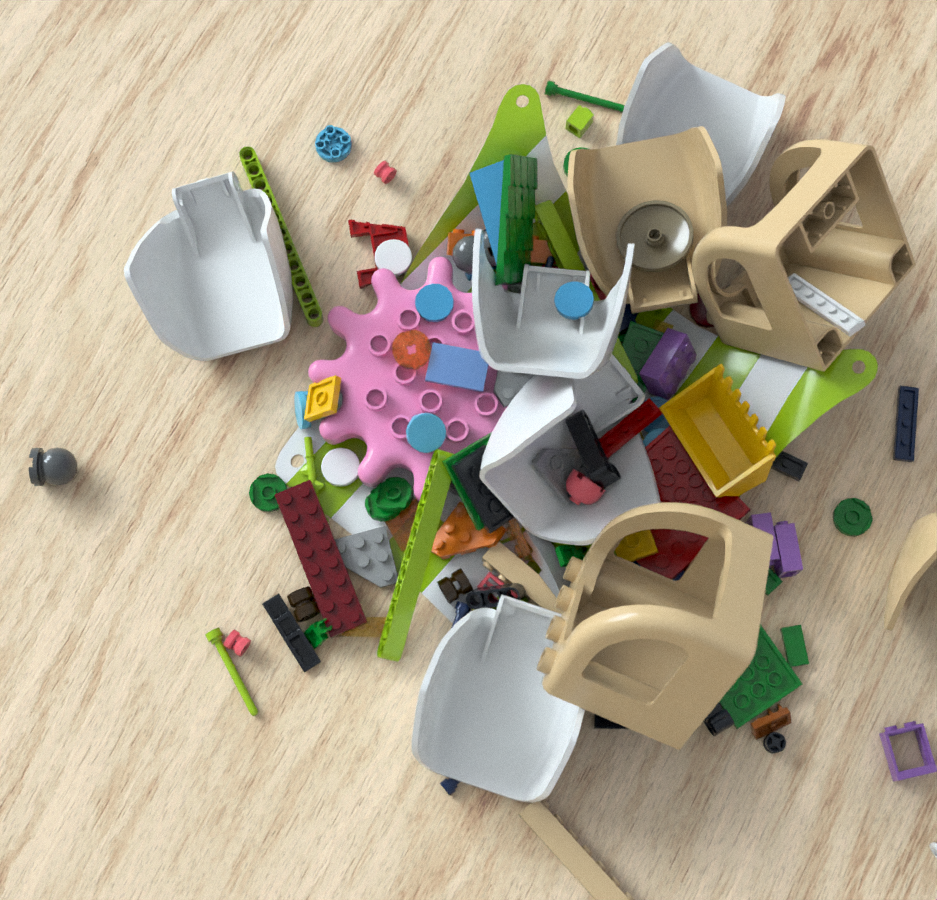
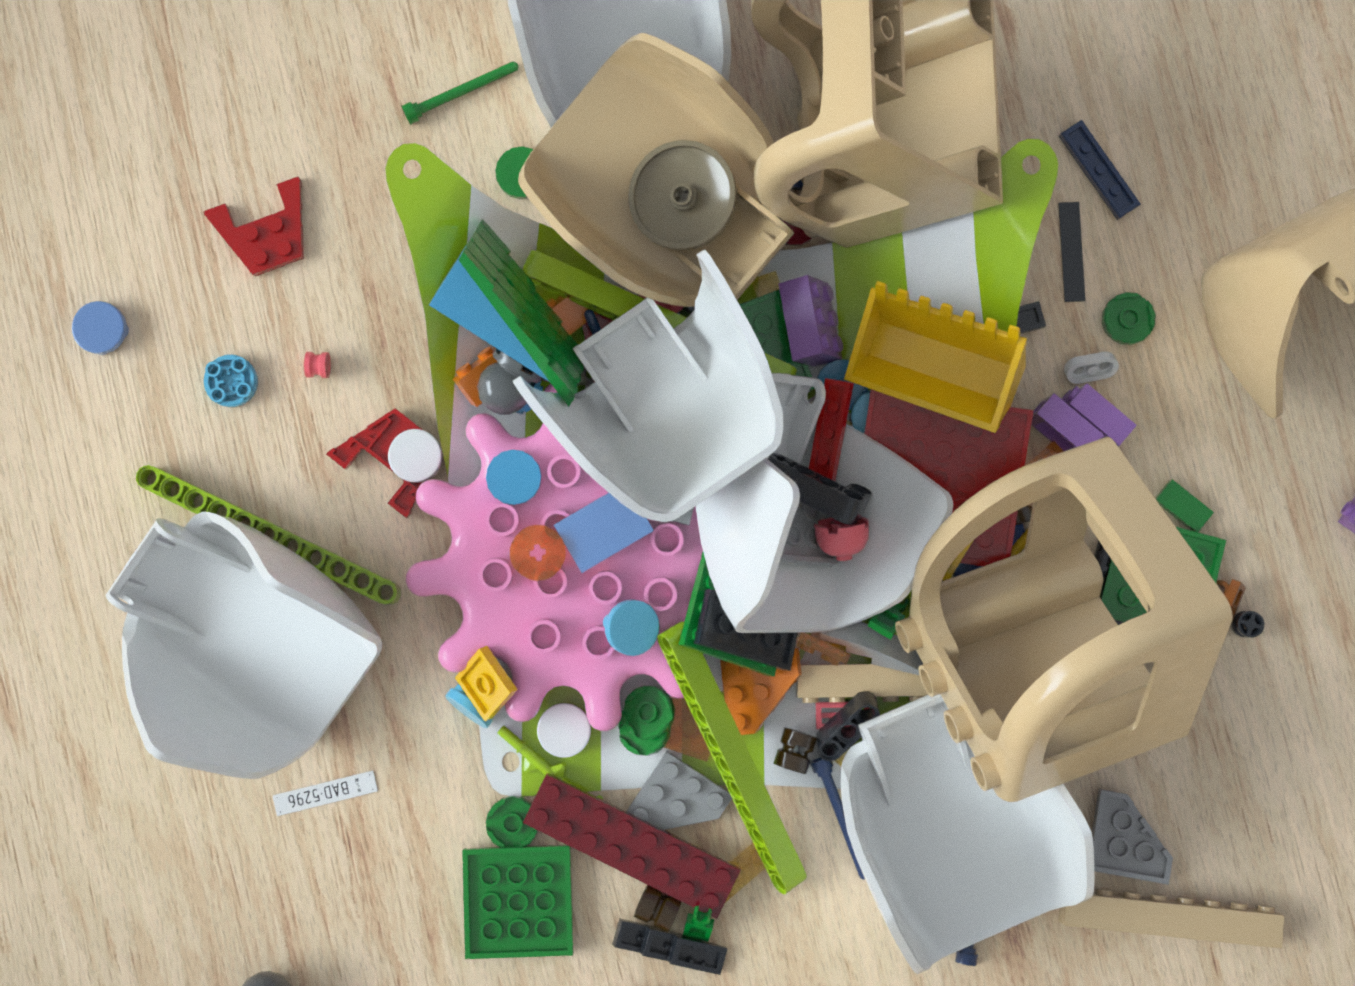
camera: 40 degrees left, 10 degrees up
dark azure tile [554,281,594,320] -> none
lime brick [565,105,594,138] -> none
white tile [788,273,866,337] -> none
none -> medium blue tile [72,301,129,355]
none -> red wing [203,176,304,277]
none -> white sticker [273,771,378,816]
none -> green plate [462,845,574,959]
none -> black sticker [1059,202,1086,302]
none -> white plate [1064,352,1119,384]
none -> light grey plate [1092,789,1173,885]

